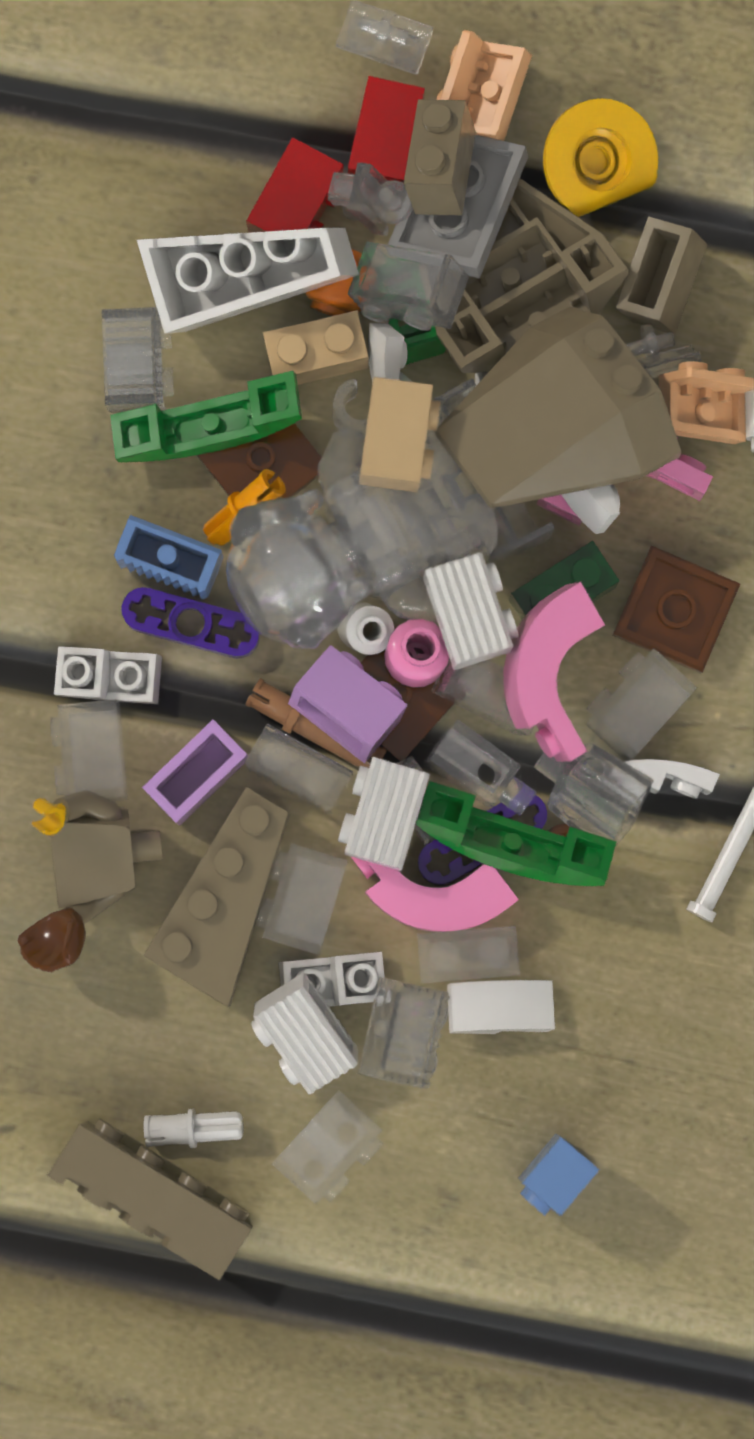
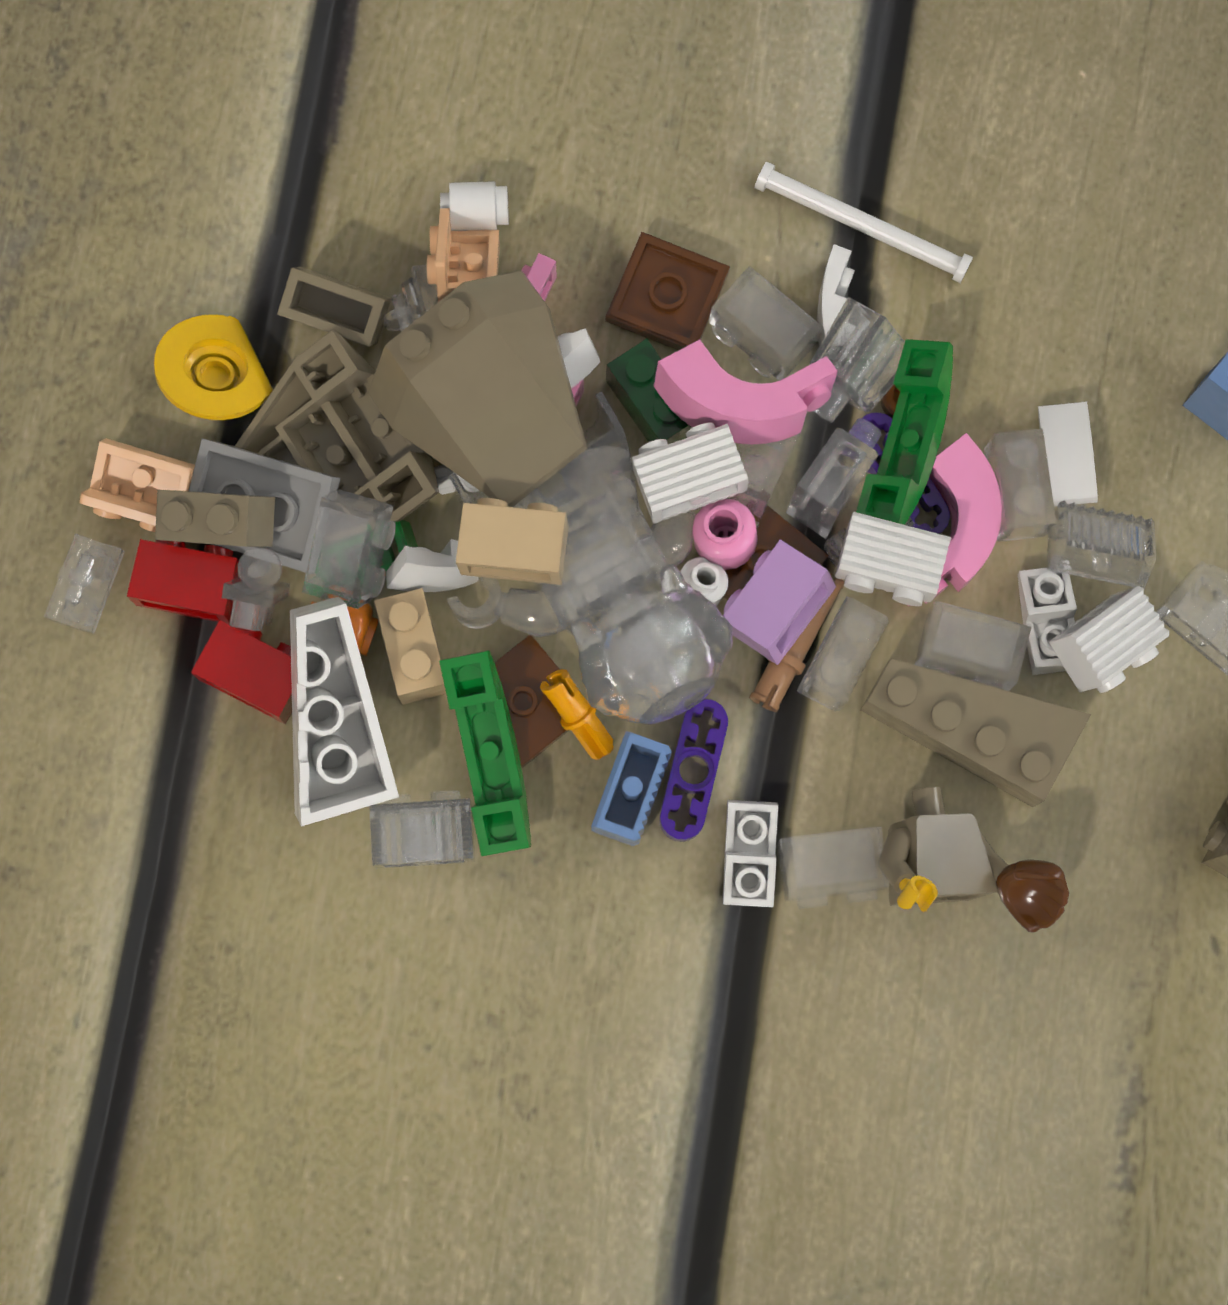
camera: 95 degrees left, 5 degrees down
lavender brick [142,719,249,826] -> none
white axle [144,1109,243,1148] -> none

